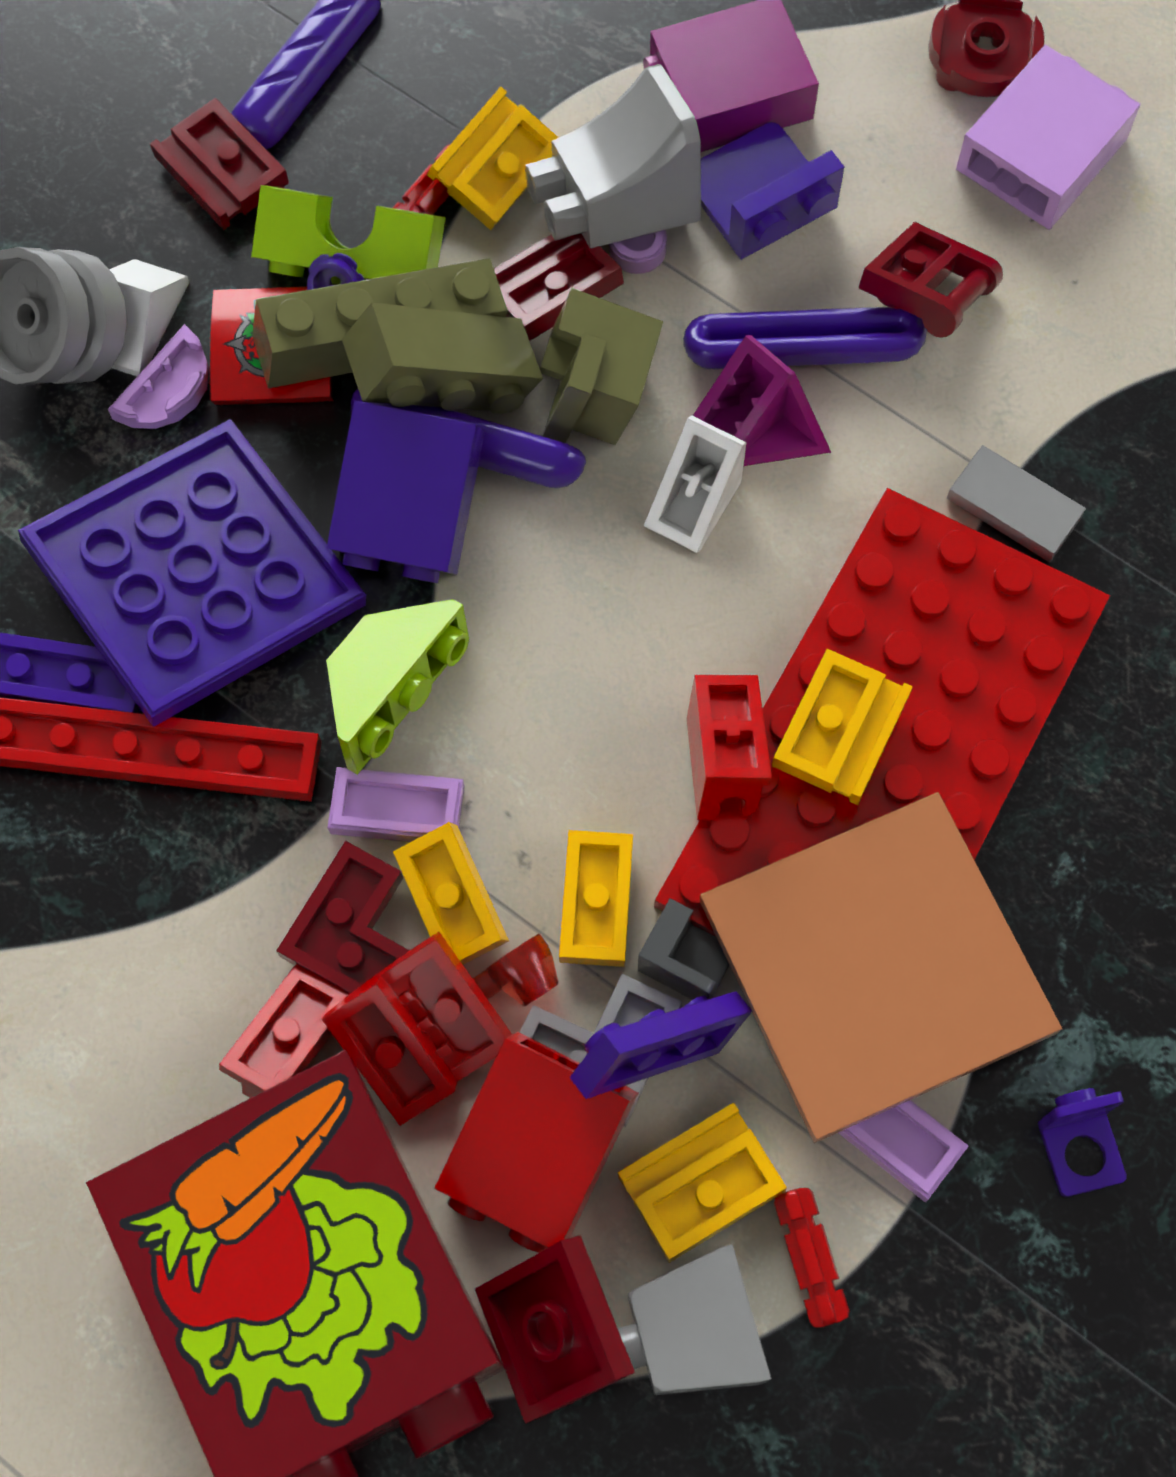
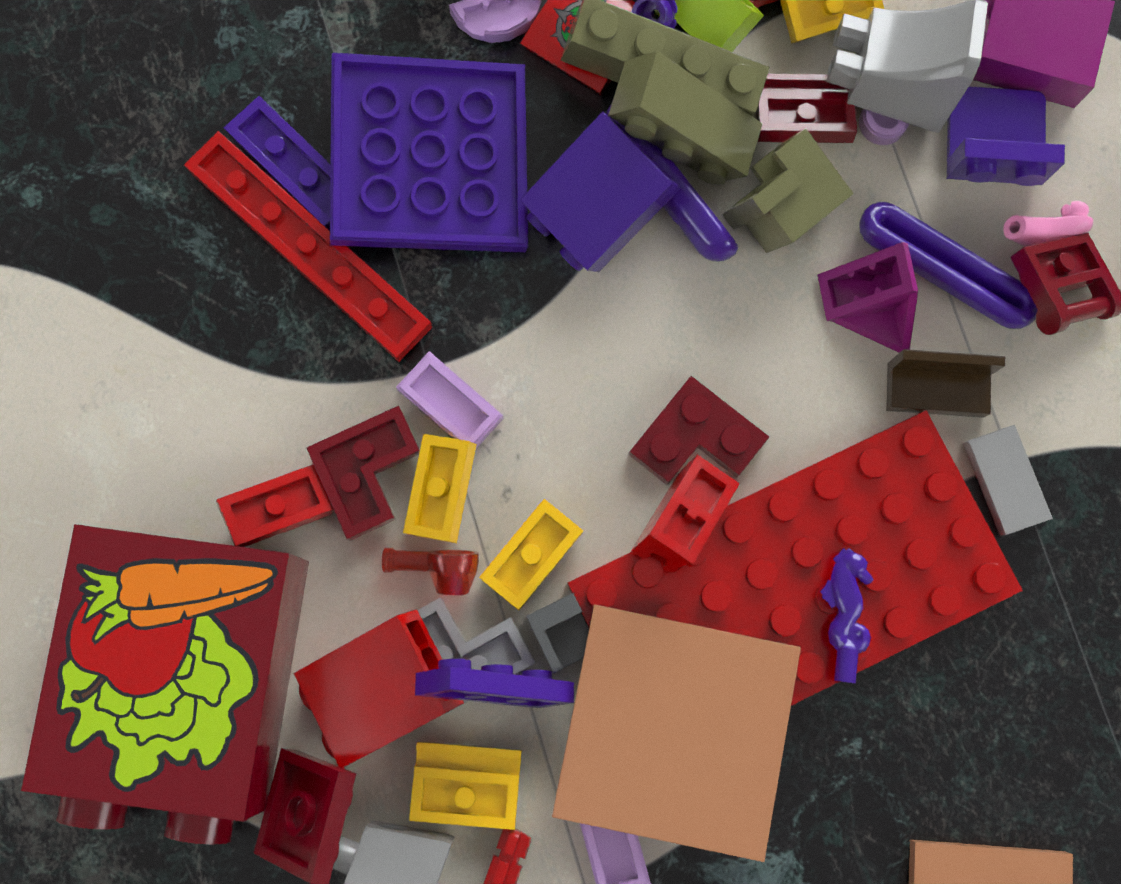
camera: 30 degrees right, 10 degrees up
red slope [322,932,512,1126] -> none
slope [326,599,469,775] -> none
white slope [644,415,746,553] -> none
yellow plate [772,649,913,805] -> none
none -> dark red plate [628,376,769,485]
none -> dark purple animal [820,548,874,684]
none -> dark brown panel [886,349,1005,418]
none -> bright pink arm [1004,201,1093,247]

